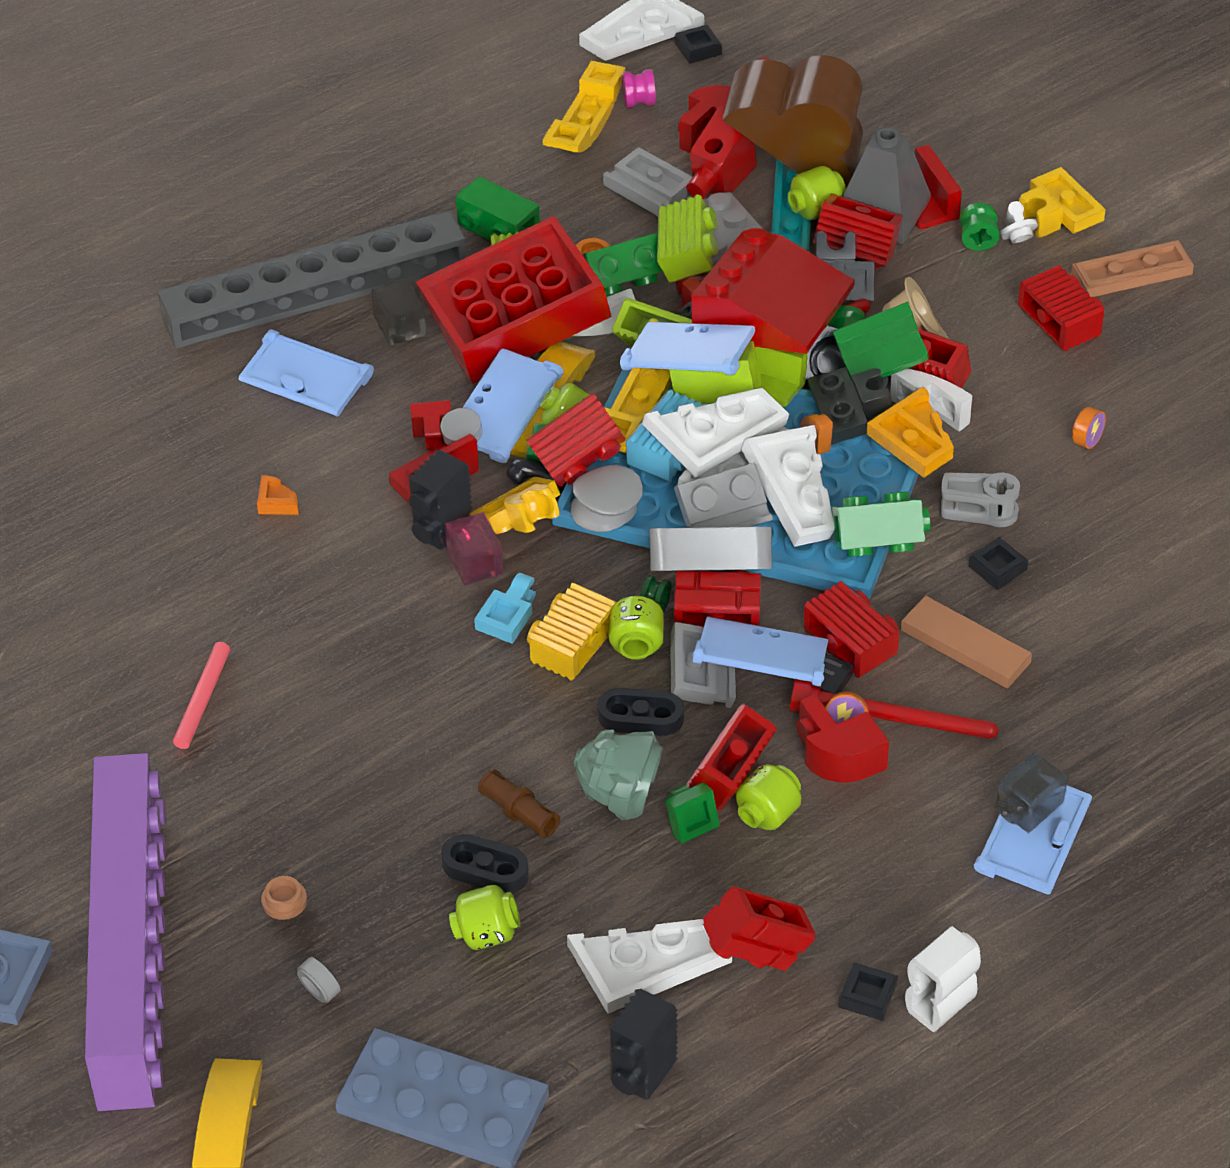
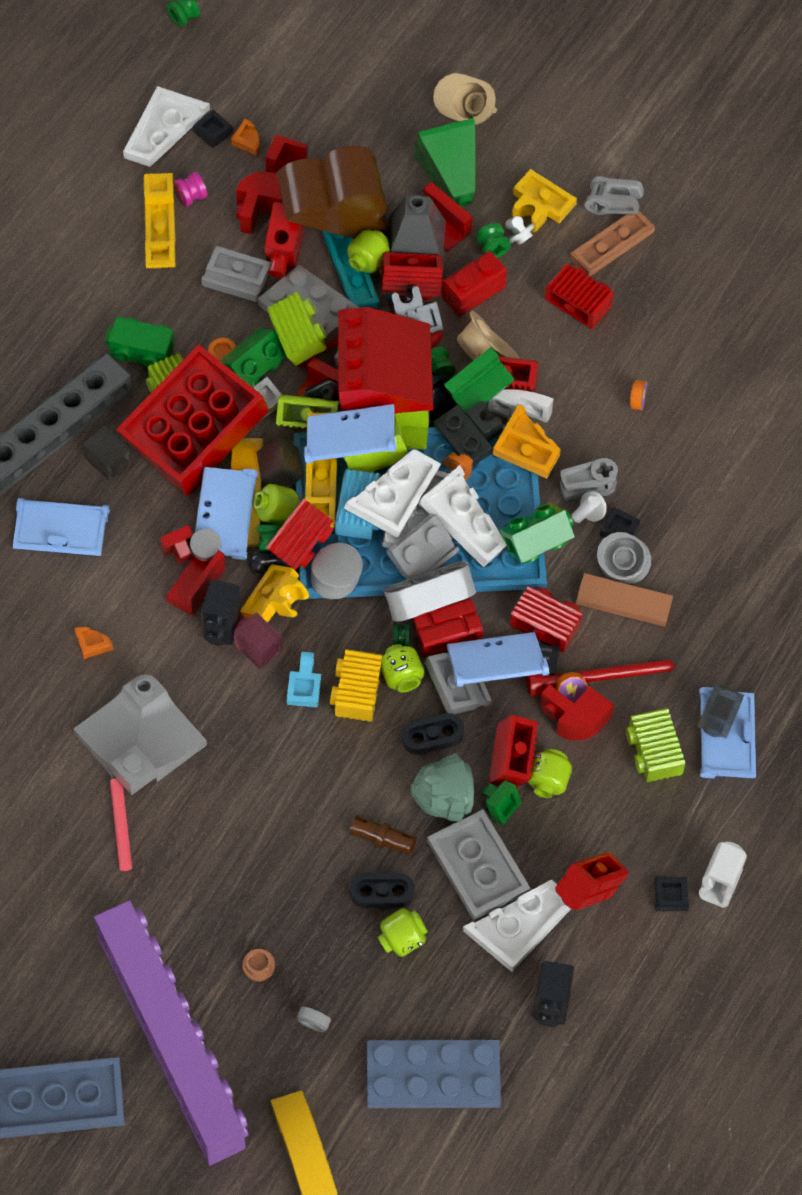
camera: 25 degrees left, 15 degrees up
none -> light grey slope [73,675,207,796]
none -> orange tile [231,118,260,156]
none -> clear smoke brick [256,437,304,488]
none -> green slope [413,118,475,207]
none -> light grey plate [427,810,530,921]
none -> tan piece [433,73,497,125]
none -> red brick [442,251,507,317]
none -> white plate [572,491,606,523]
none -> light grey piece [585,176,644,215]
none -> light grey piece [597,532,651,584]
none -> lime brick [626,708,685,783]

